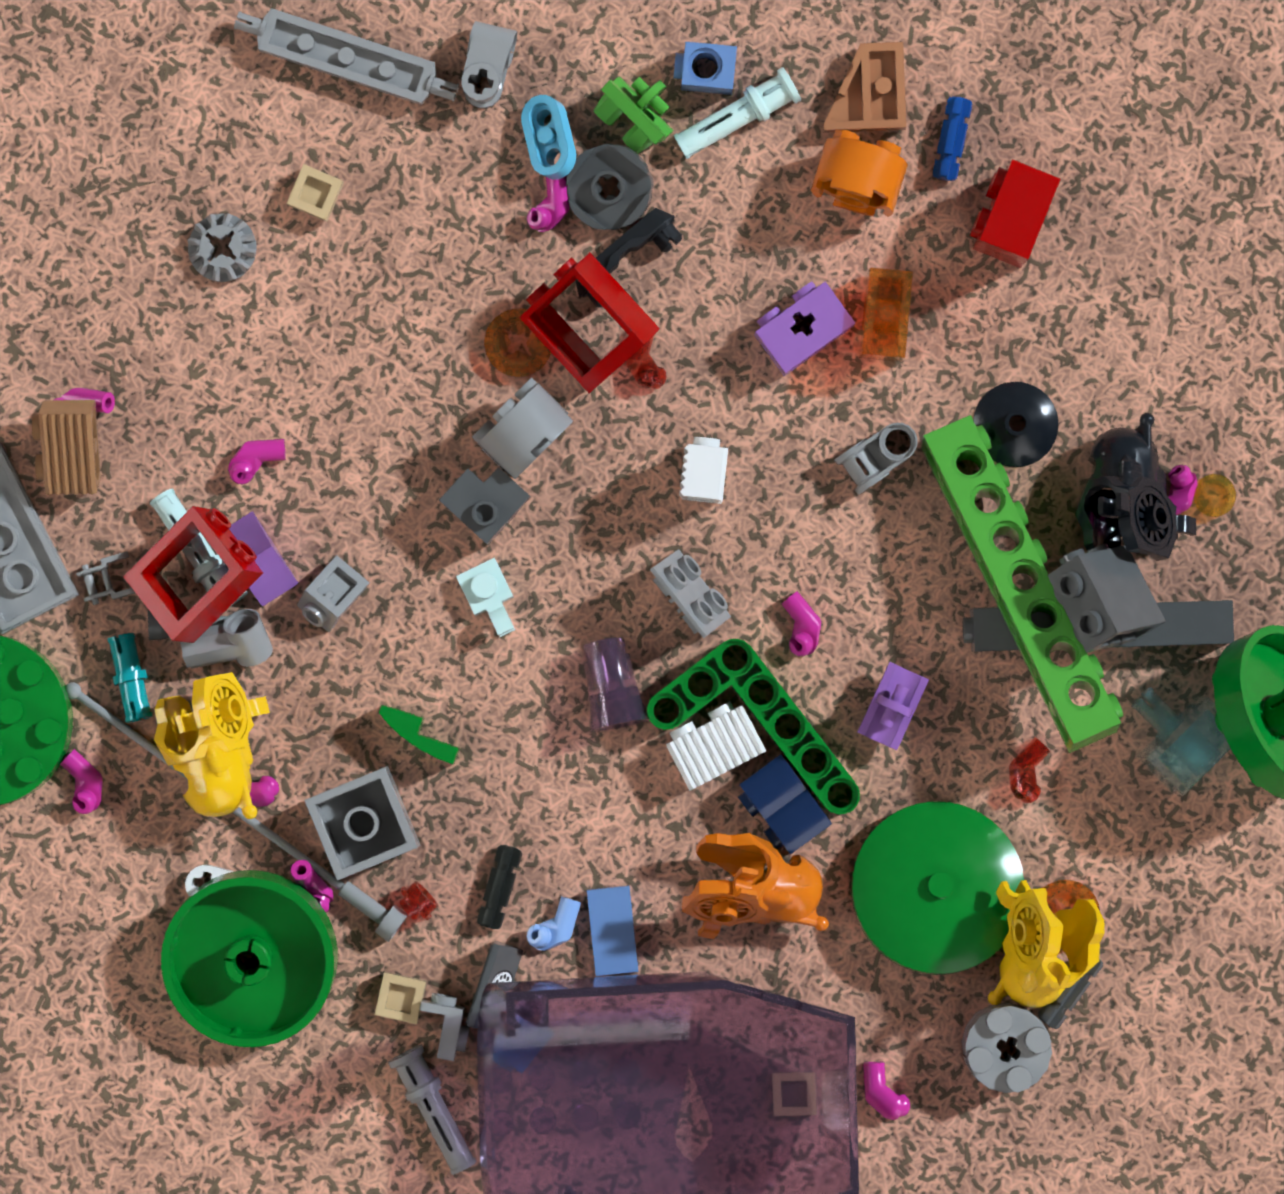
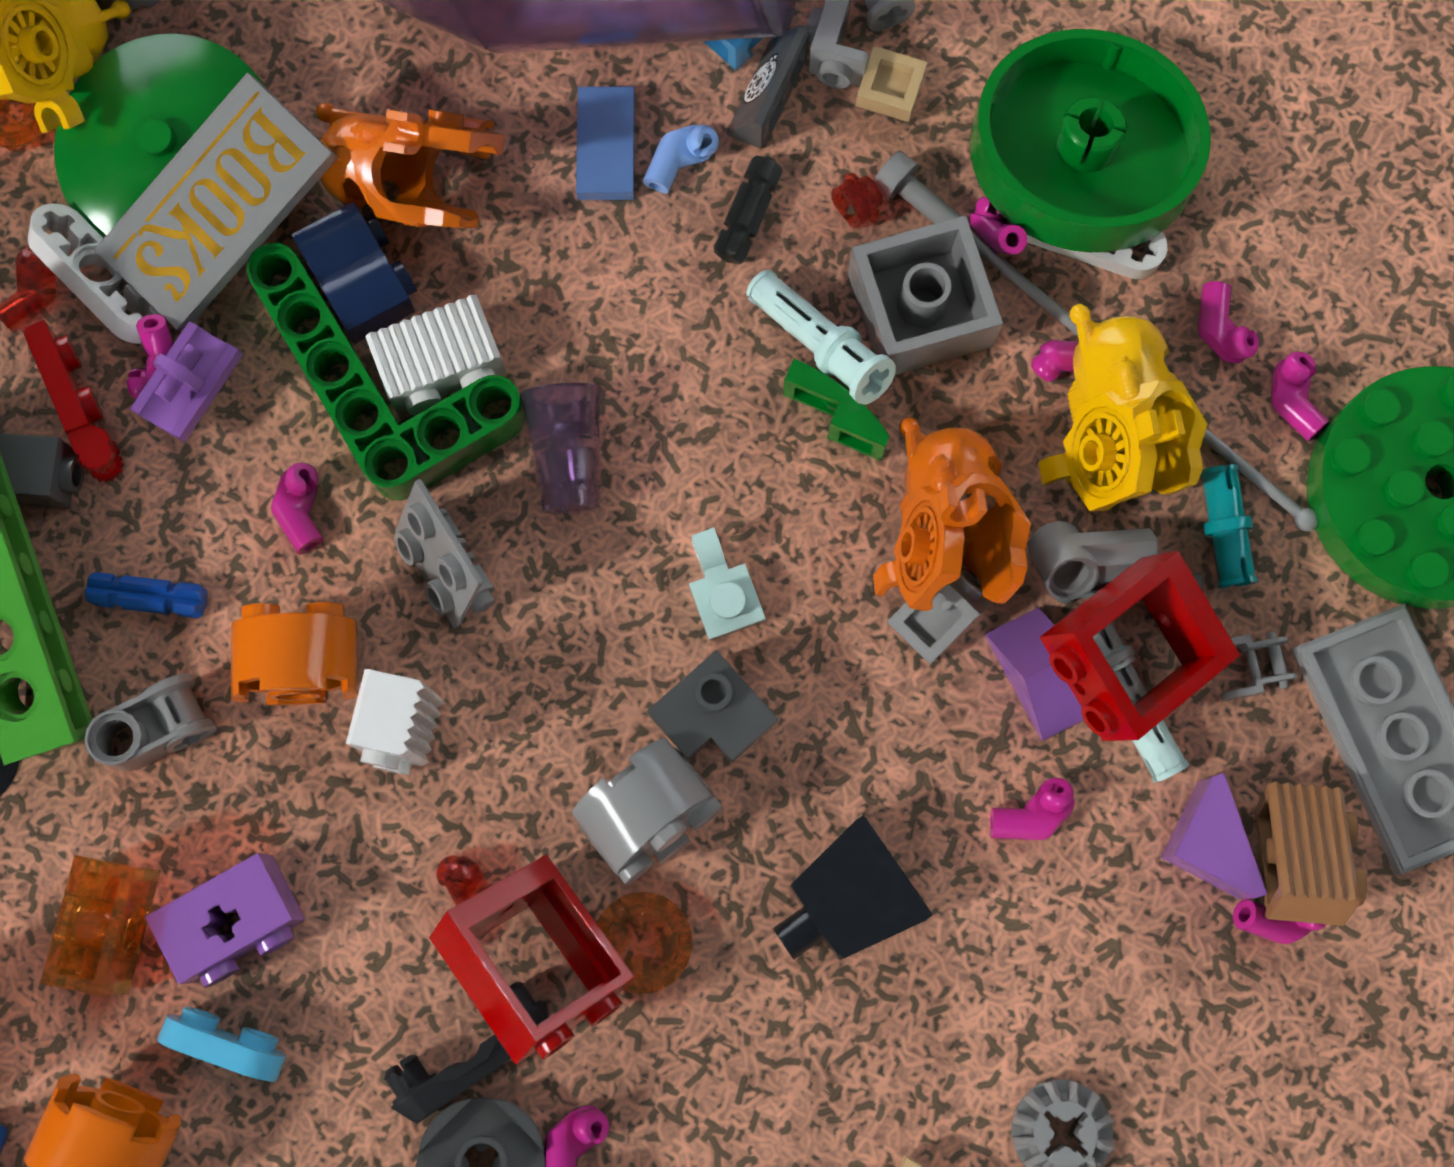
camera: 170 degrees left, 10 degrees down
none -> red hinge [22,319,124,483]
none -> white beam [28,204,161,344]
none -> blue axle [85,572,207,618]
none -> light grey tile [94,73,338,331]
none -> dark pink arm [127,314,174,400]
none -> medium azure plate [157,1006,286,1082]
none -> orange brick [231,602,358,706]
none -> light aqua pin [746,270,896,405]
none -> black torso [772,815,933,960]
none -> orange helmet [873,417,1031,611]
none -> medium lavender slope [1161,773,1267,899]
none -> dark pink arm [1198,281,1259,363]

